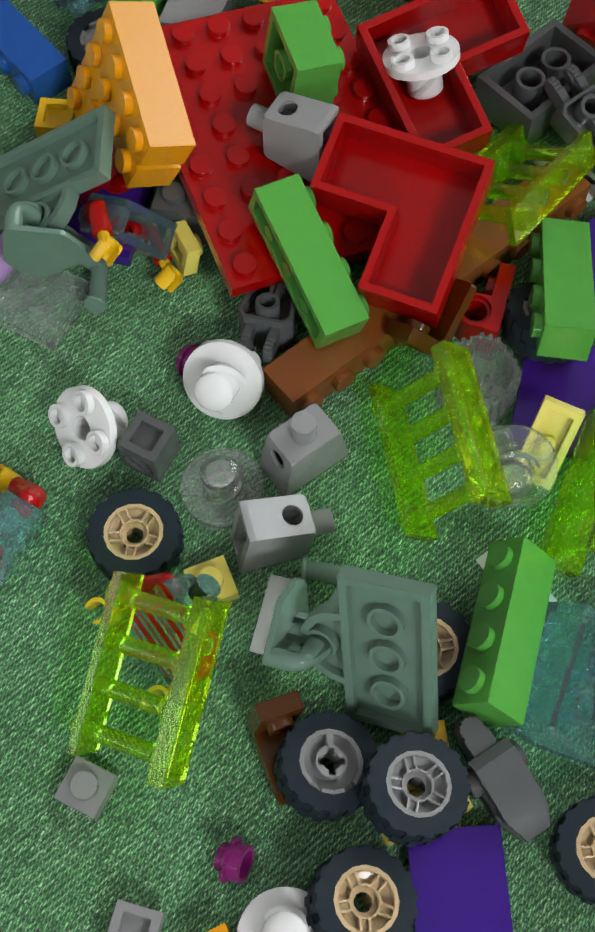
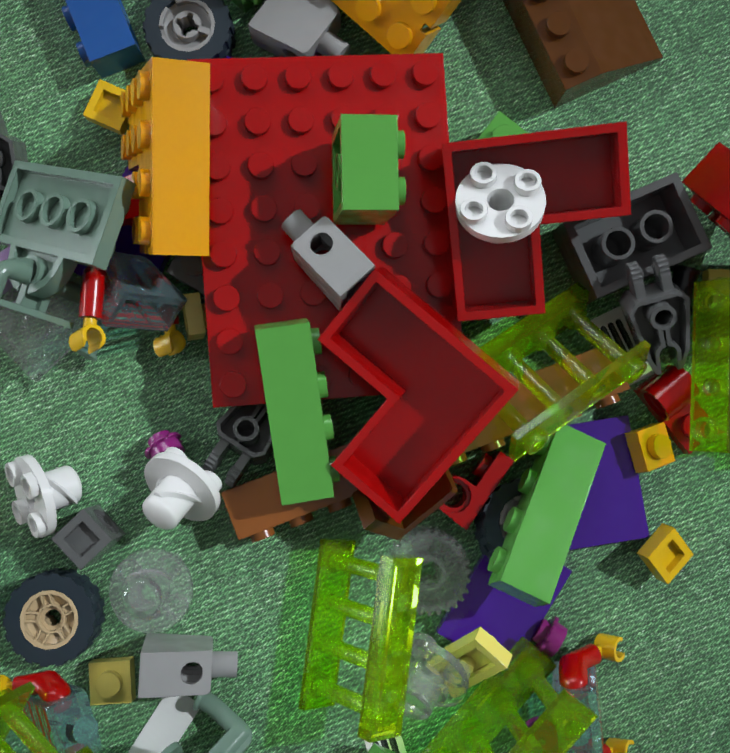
camera: 15 degrees right, 20 degrees up
light grey torso [261,403,348,496] -> none

